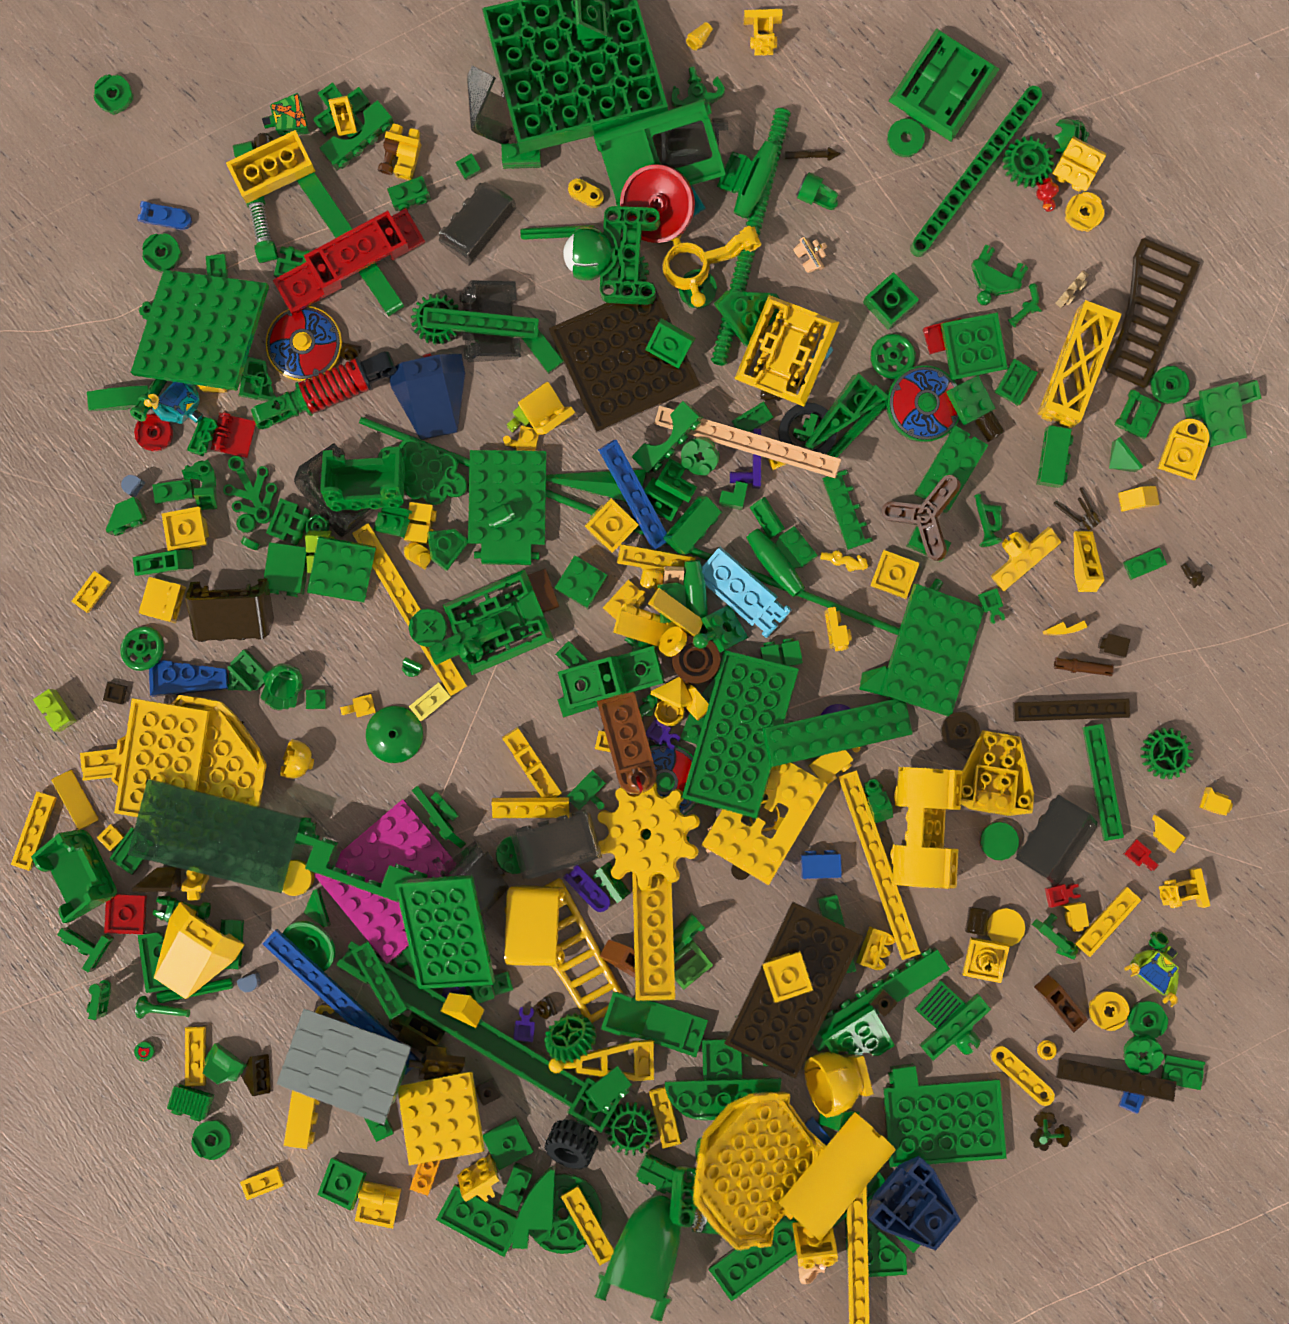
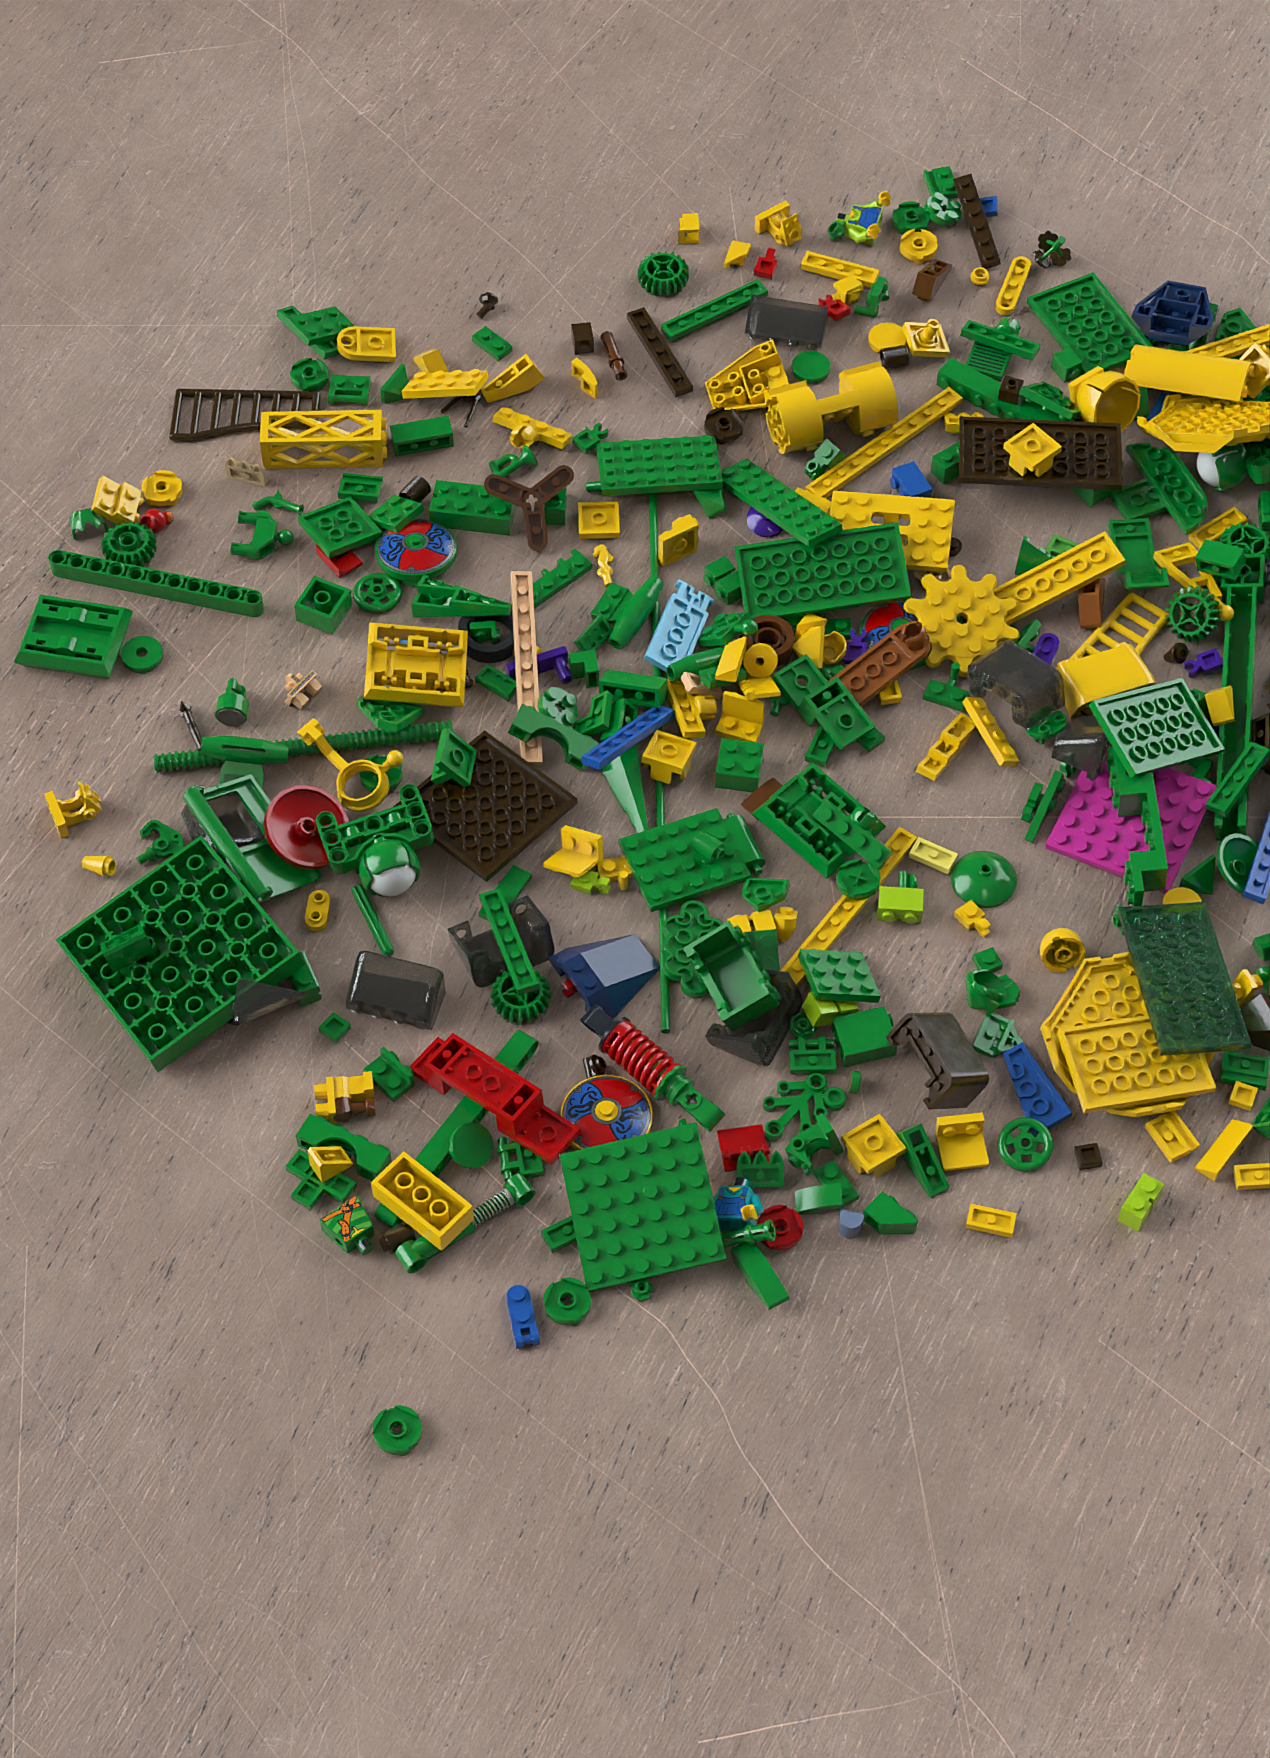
camera: 115 degrees left, 30 degrees down
none -> yellow plate [401,369,489,399]
none -> green tile [449,1122,494,1169]
none -> green slope [795,1183,843,1215]
none -> lime piece [877,886,924,924]

